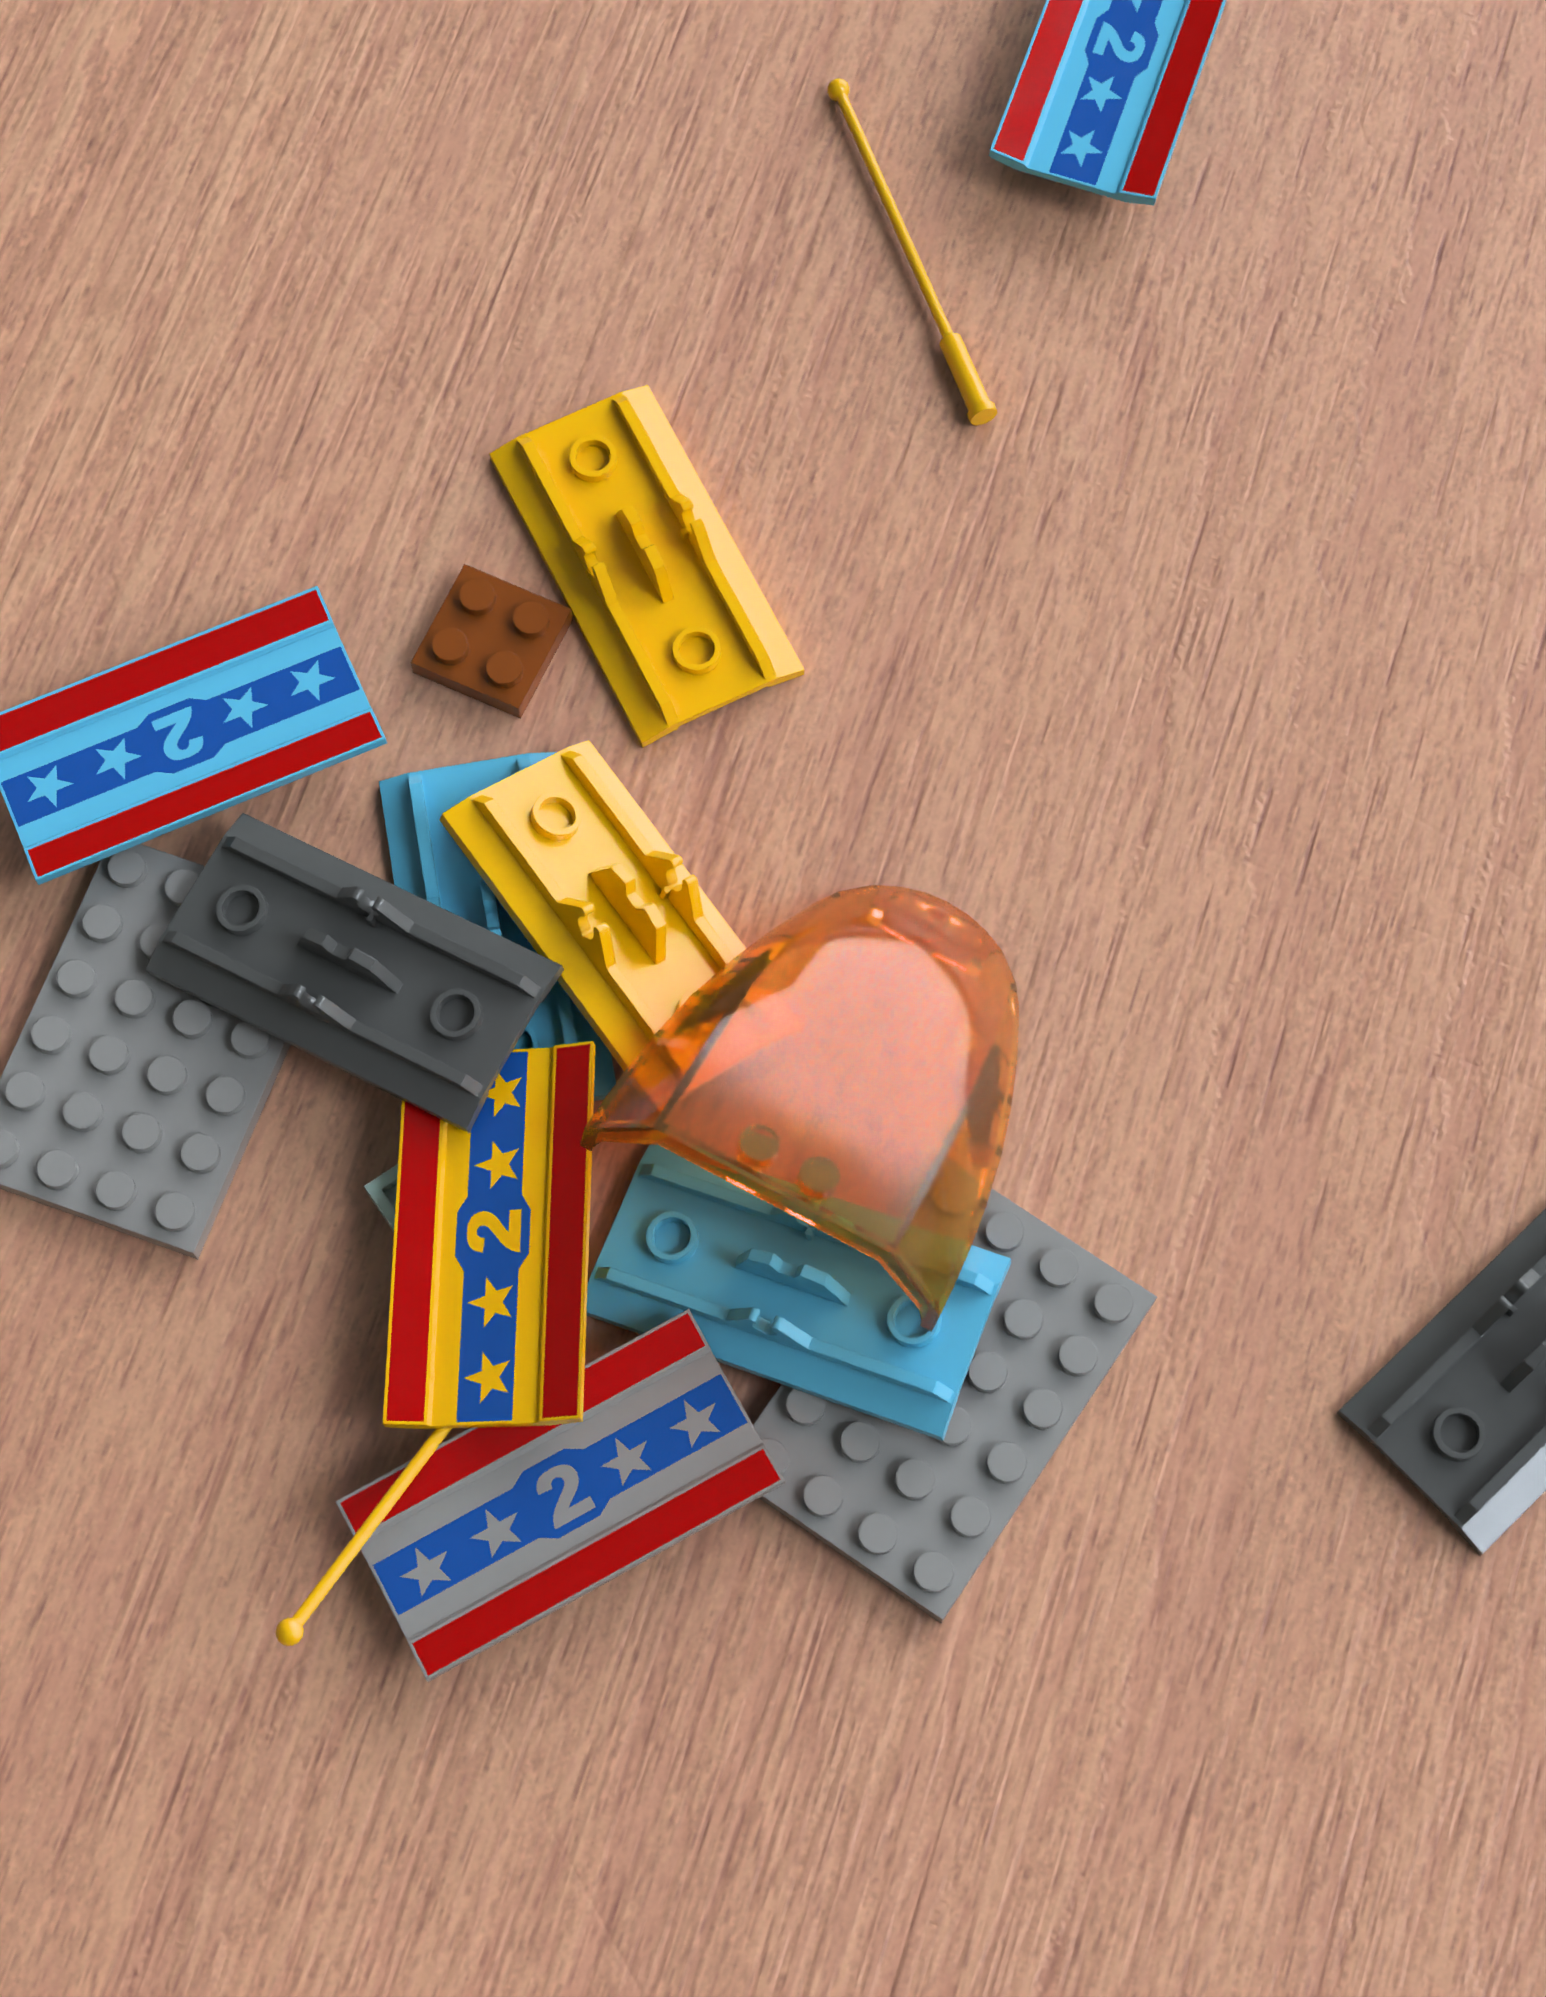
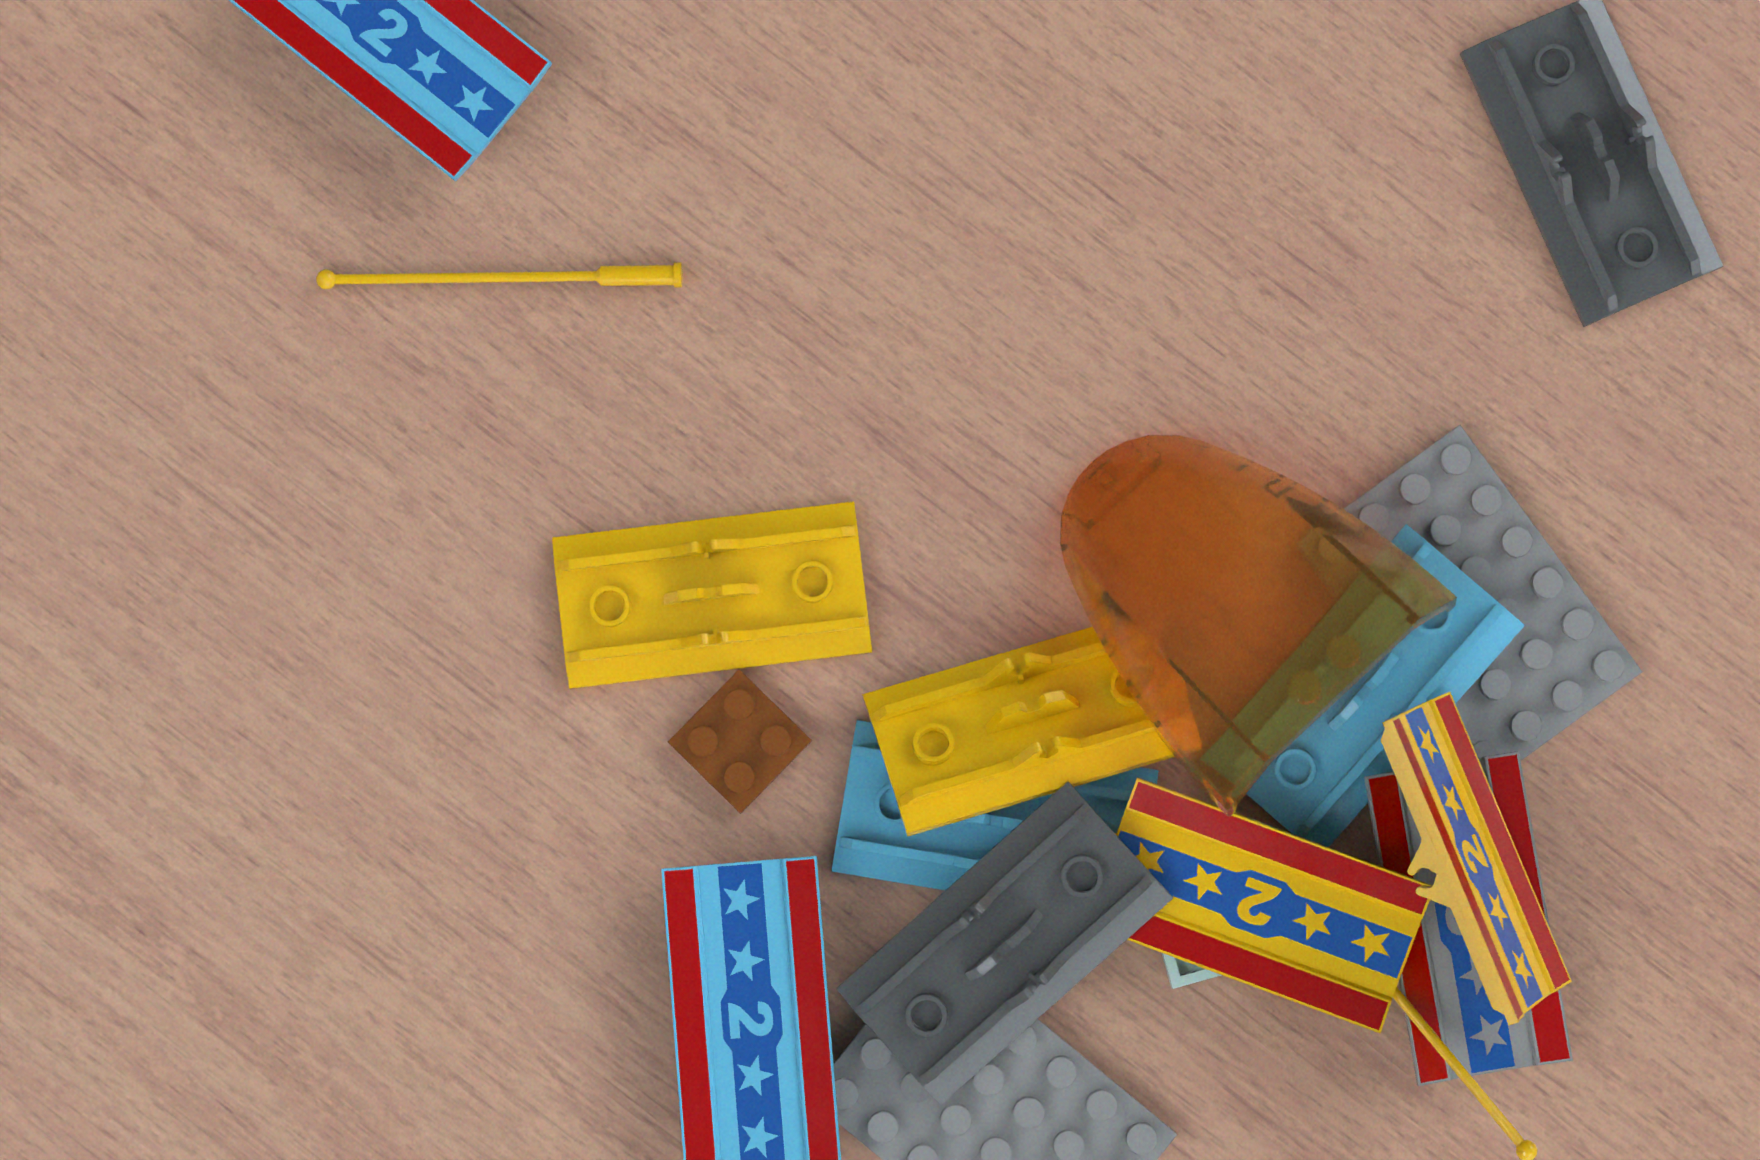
camera: 70 degrees left, 15 degrees up
none -> hinge [1381,692,1572,1026]

